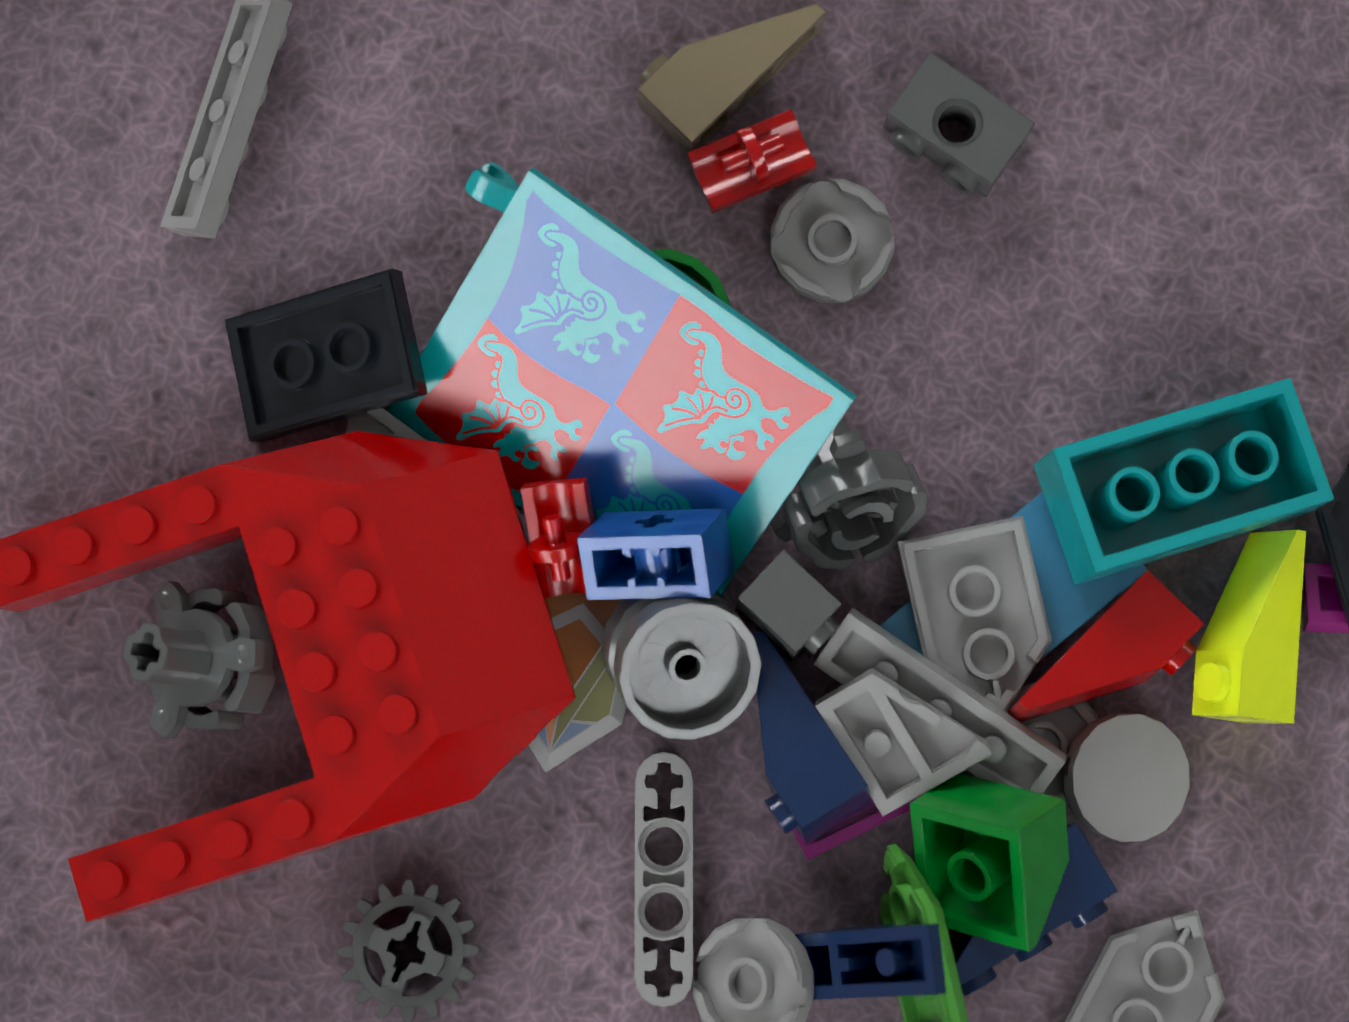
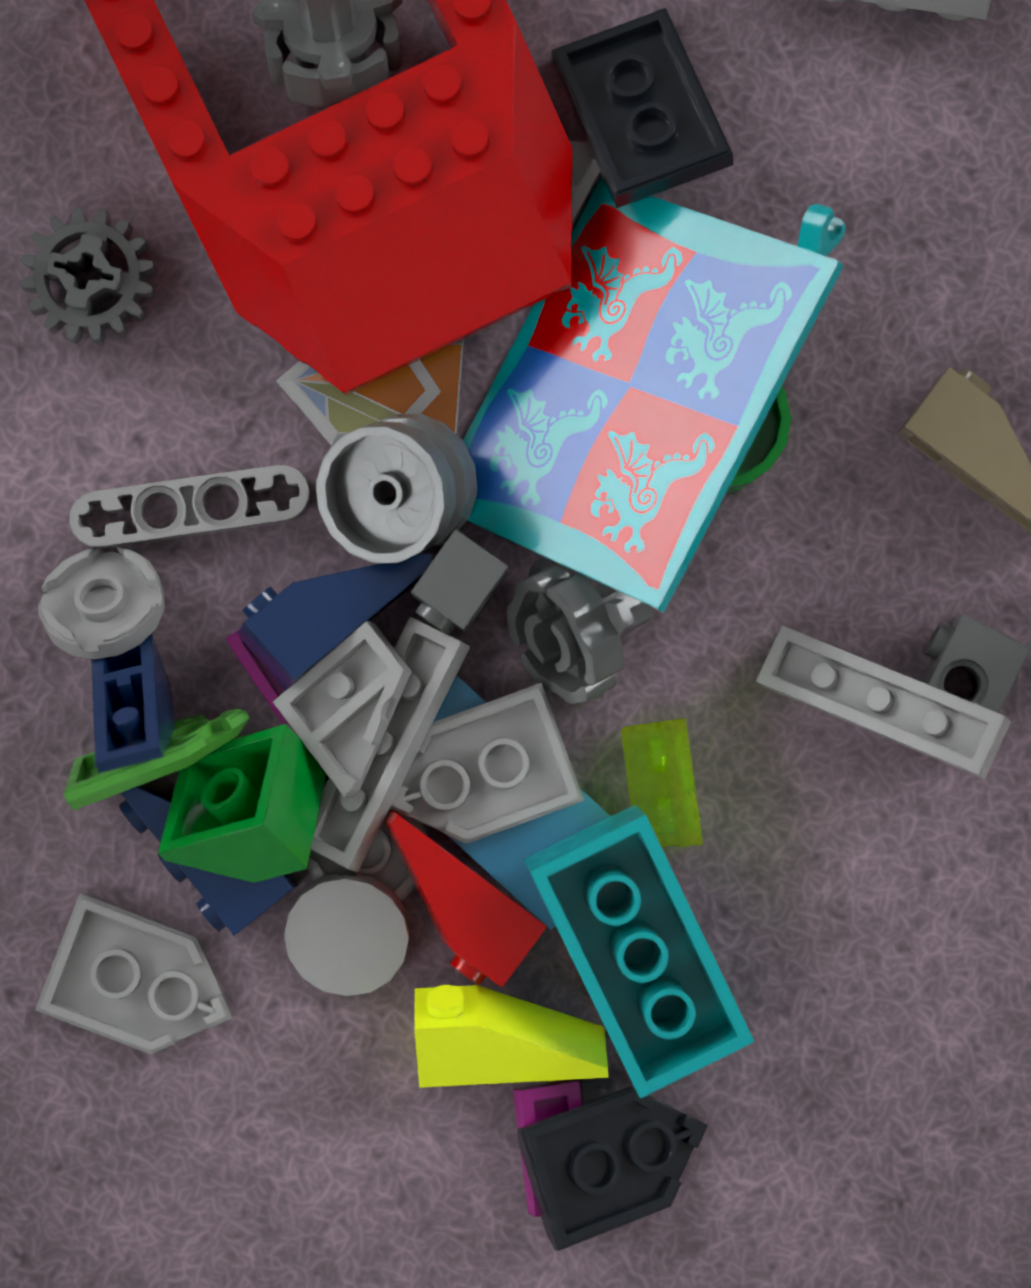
camera: 85 degrees right, 5 degrees up
red hips [521,477,595,598] -> none
blue brick [577,508,734,600] -> none
red hips [687,109,817,214] -> none
light grey tile [770,179,894,303] -> none
none -> clear neon green bracket [620,718,703,848]
none -> light grey plate [756,625,1011,780]

